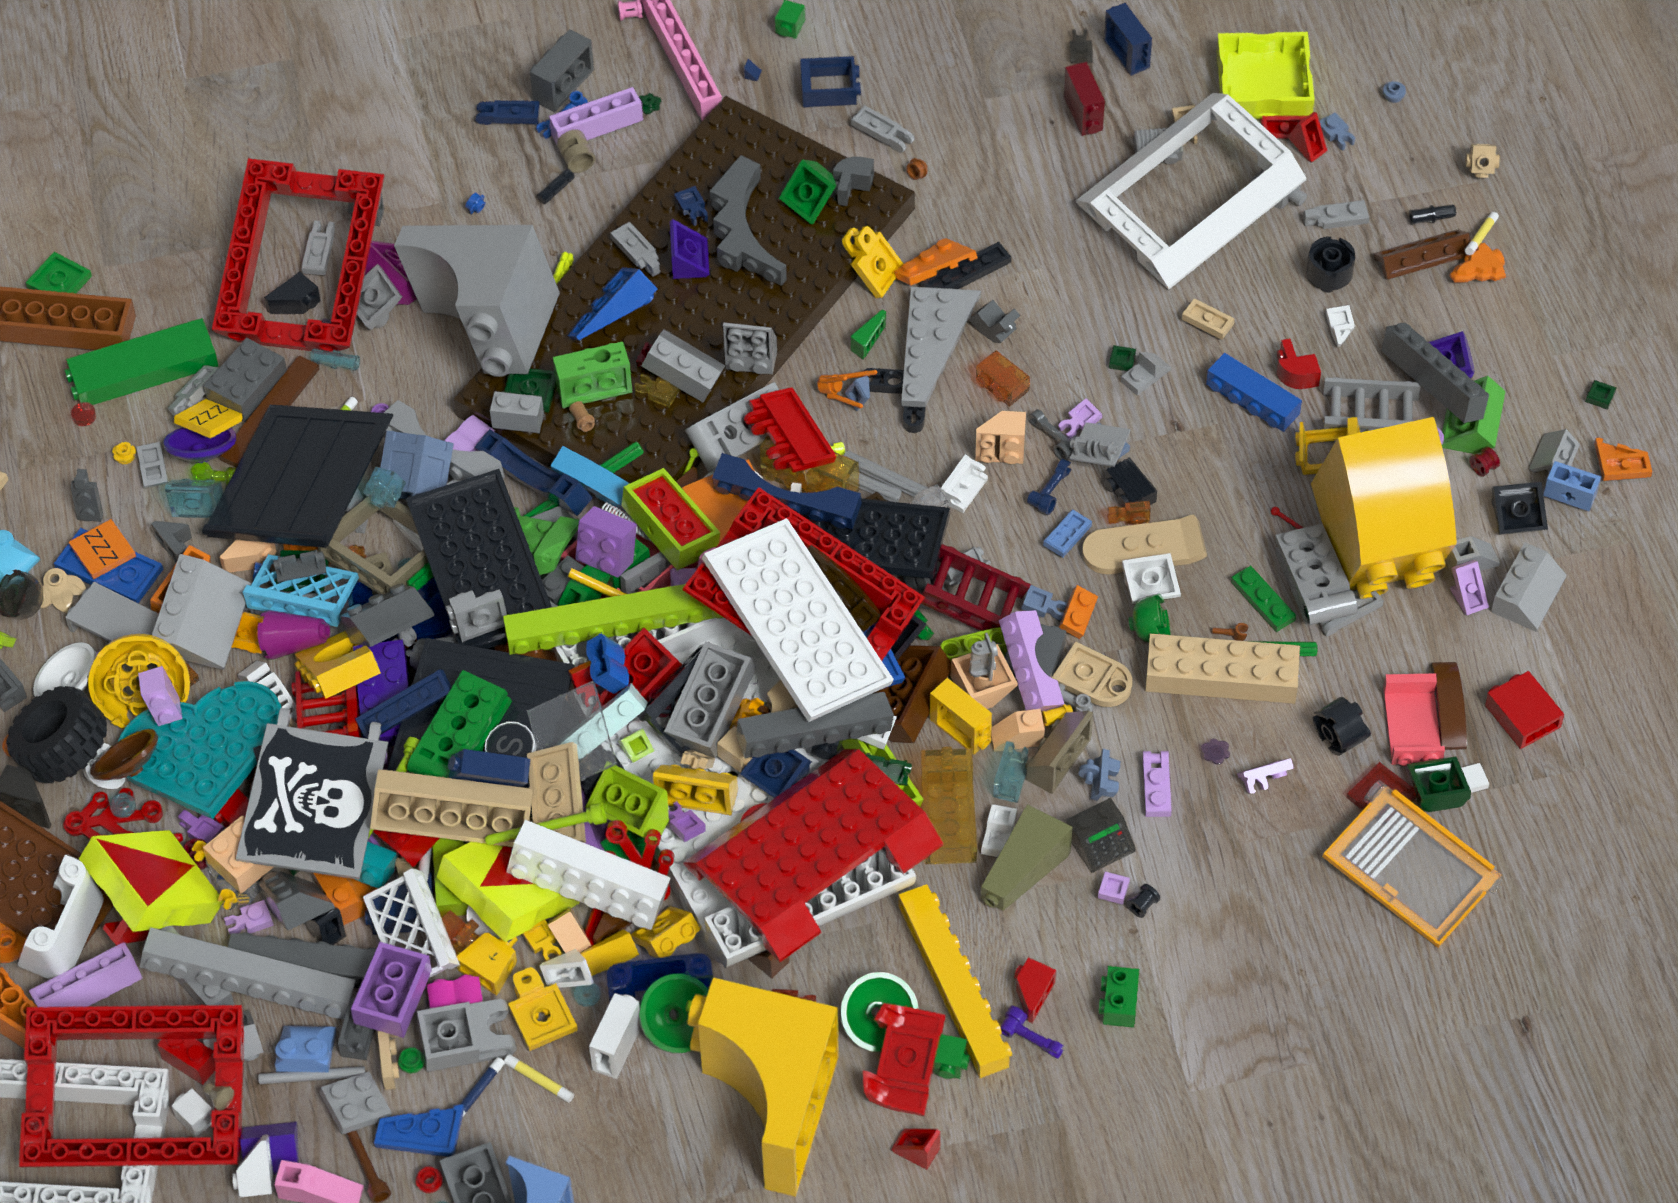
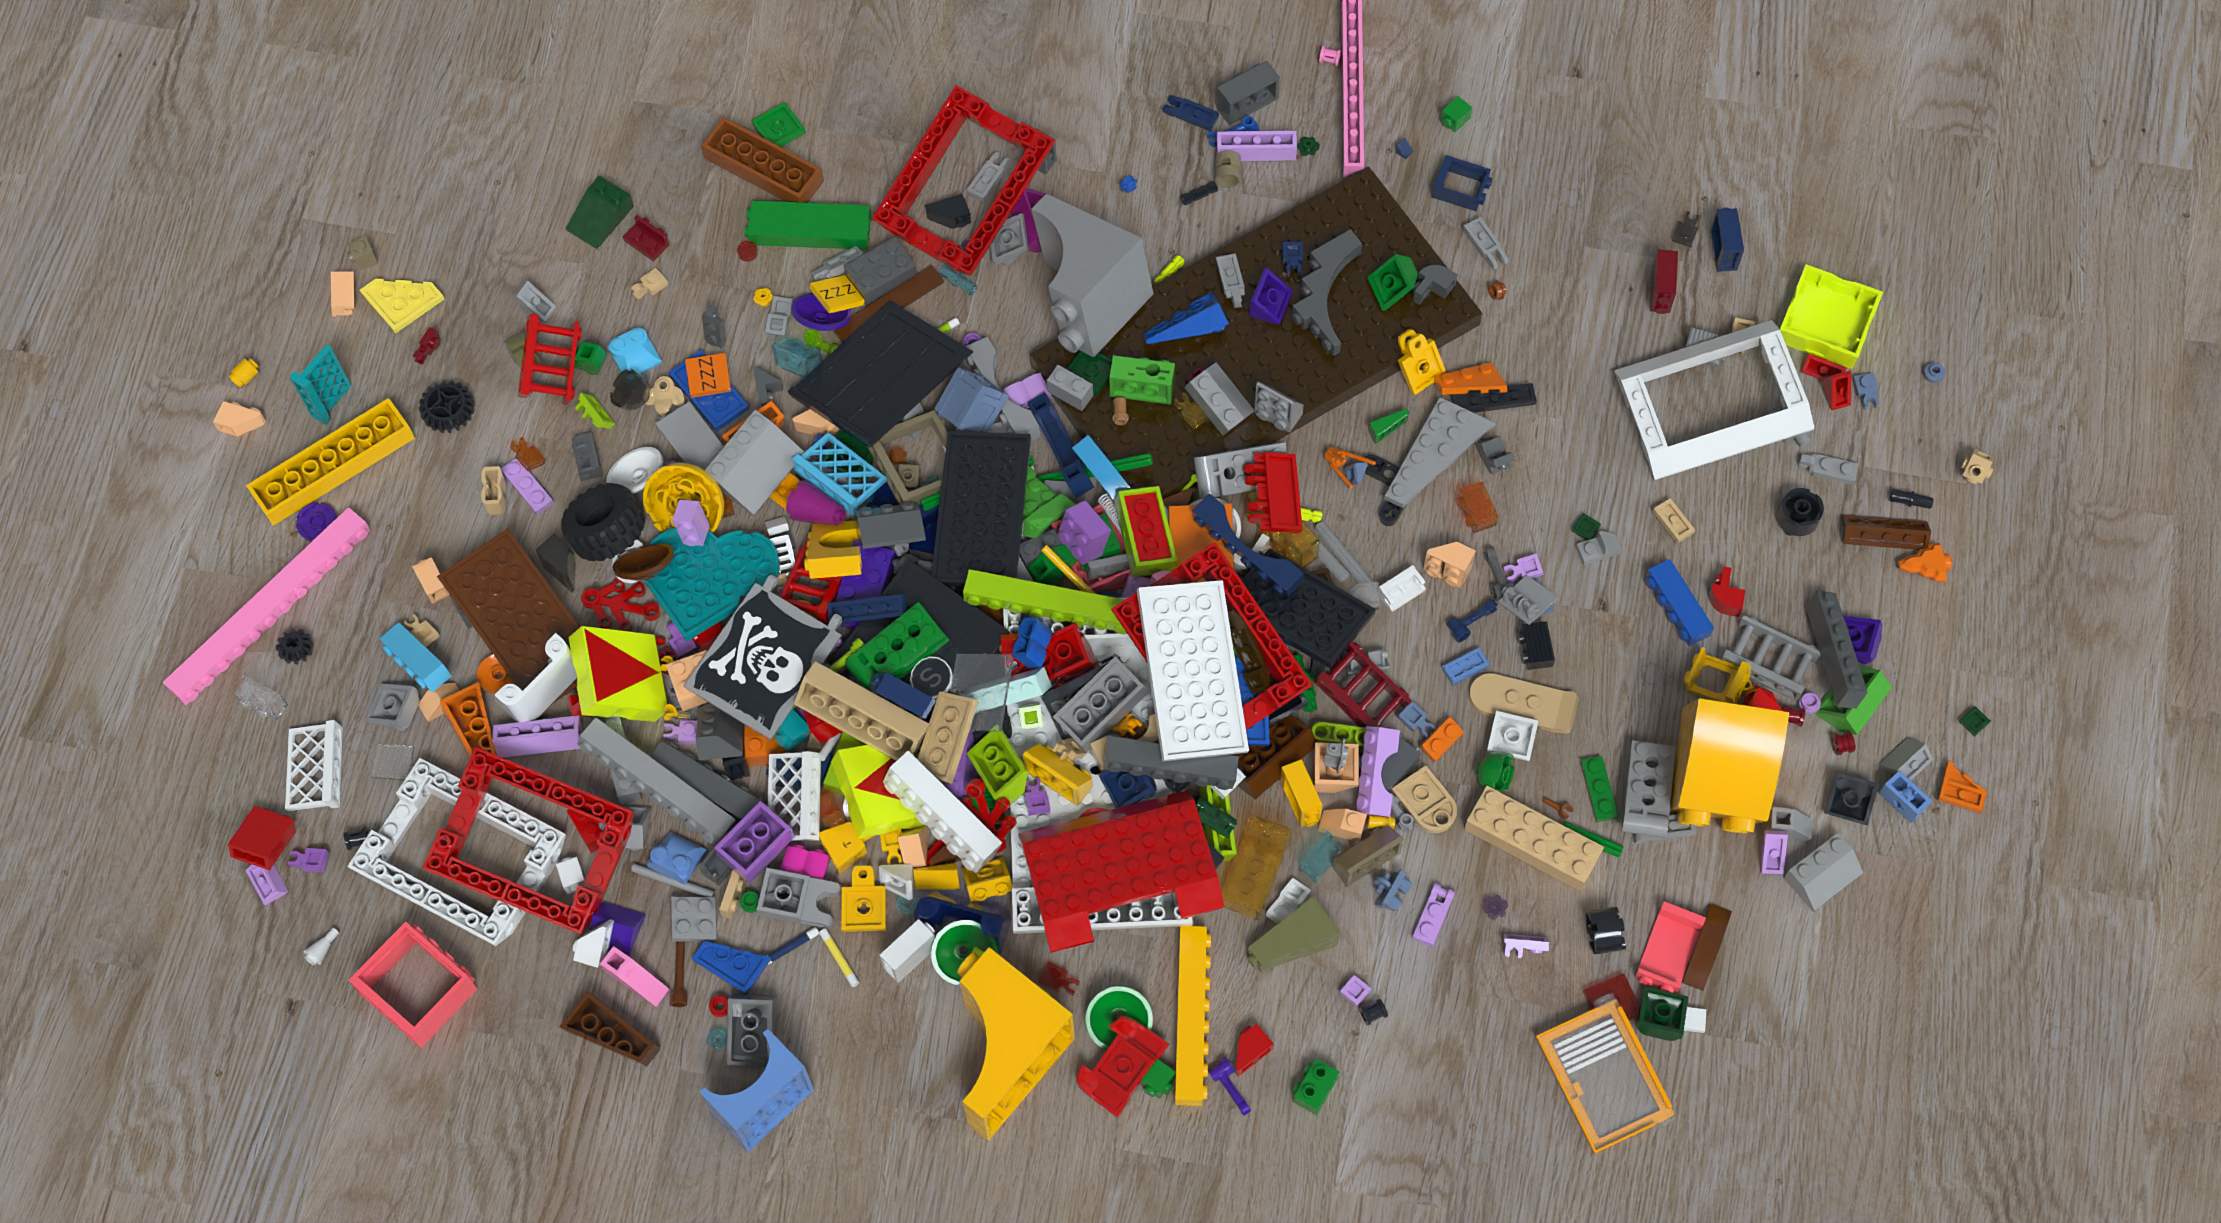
camera: 25 degrees right, 10 degrees up
clear light blue plate [110,793,136,818] -> none
dark tan rock [204,1083,234,1111] -> none
dark grey hinge [273,550,327,582] -> none
clear light blue brick [363,467,406,508] -> none
light grey plate [445,589,507,642] -> none
lime piece [485,803,607,845] -> none
red slope [891,1129,941,1170] -> none
clear smoke slope [1066,798,1136,873] -> none
clear orange plate [1107,501,1151,525] -> none
red hinge [1271,507,1304,529] -> none
white slope [1325,305,1355,347] -> none
bar [1465,212,1498,255] -> none
red brick [1485,671,1565,750] -> none

